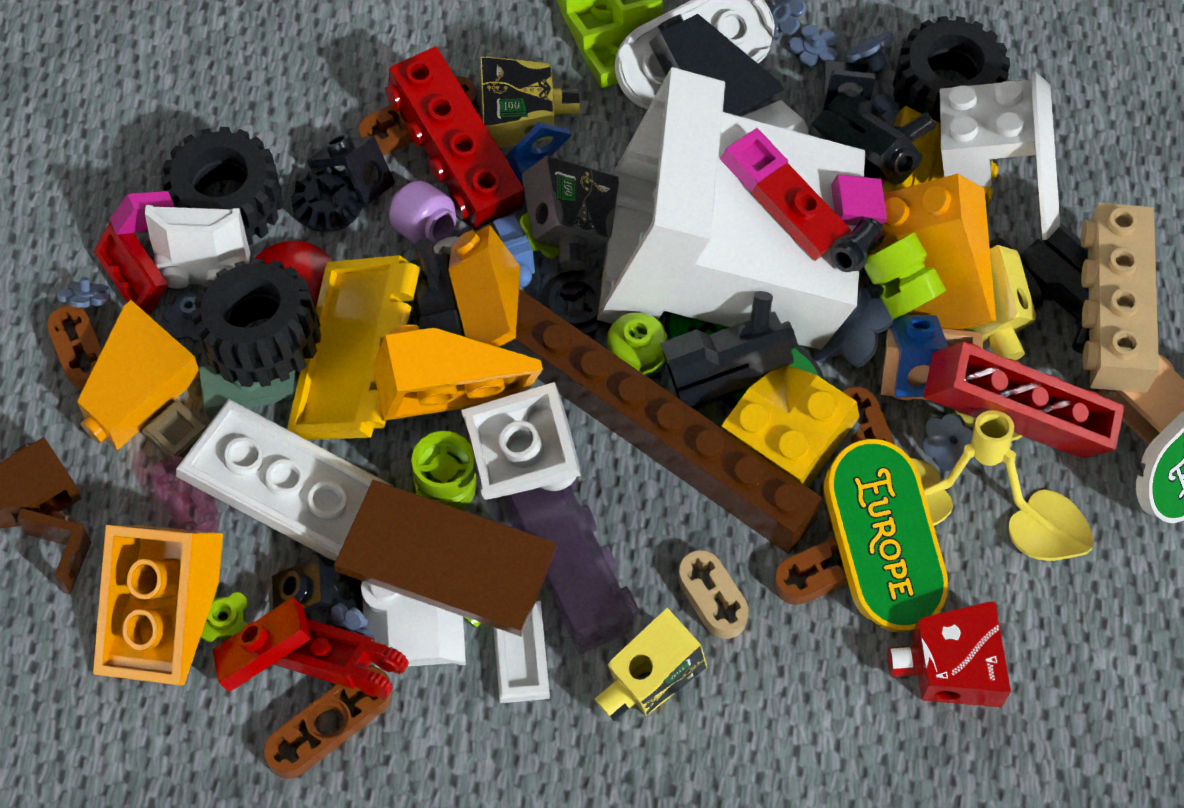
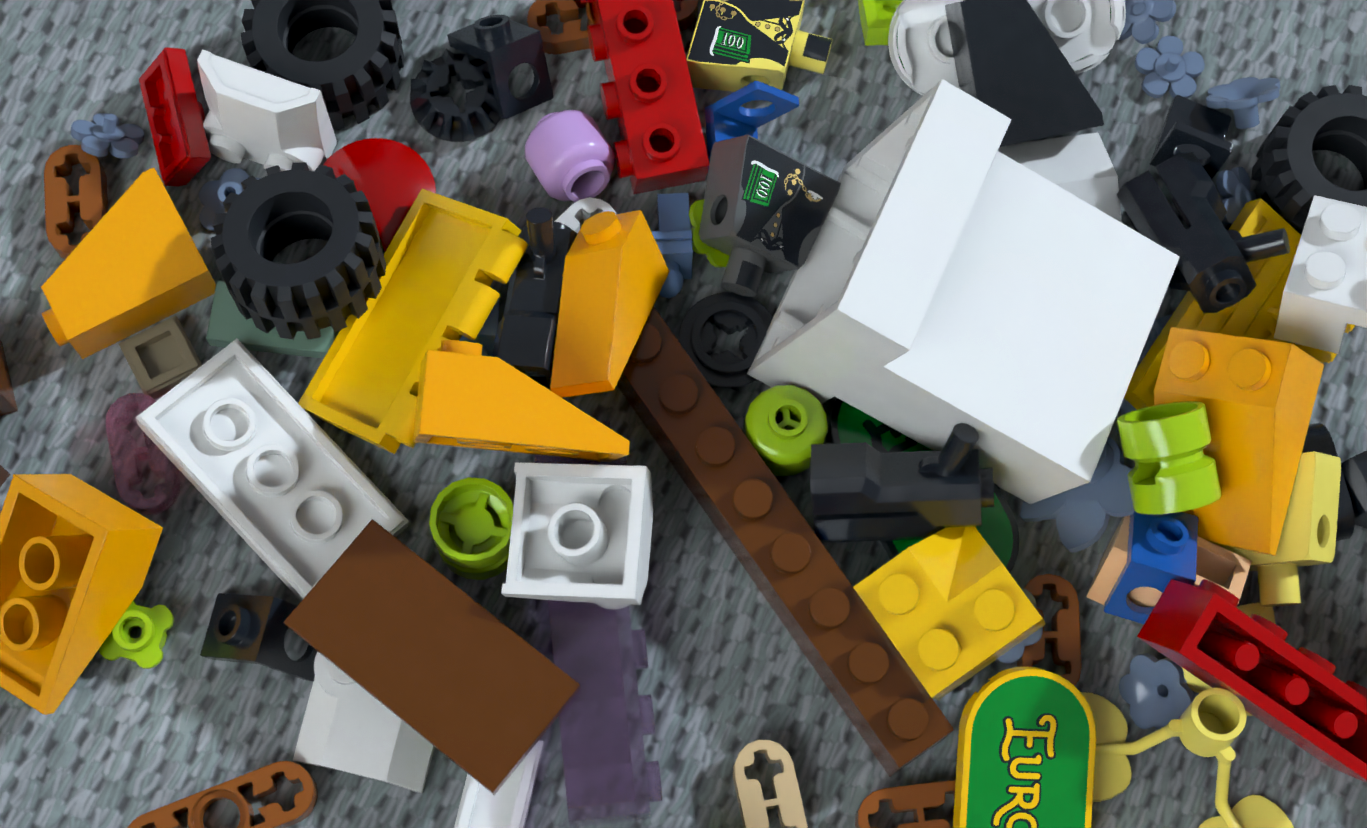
camera: 15 degrees right, 10 degrees up
dark pink tile [110,191,175,235] -> none
red plate [212,597,311,692] -> none
red hinge [273,618,409,699] -> none
sand blue plant [331,603,375,641] -> none
dark pink tile [720,128,789,192] -> none
red plate [751,162,851,261] -> none
dark pink tile [831,174,887,226] -> none
black pin [831,218,885,272] -> none

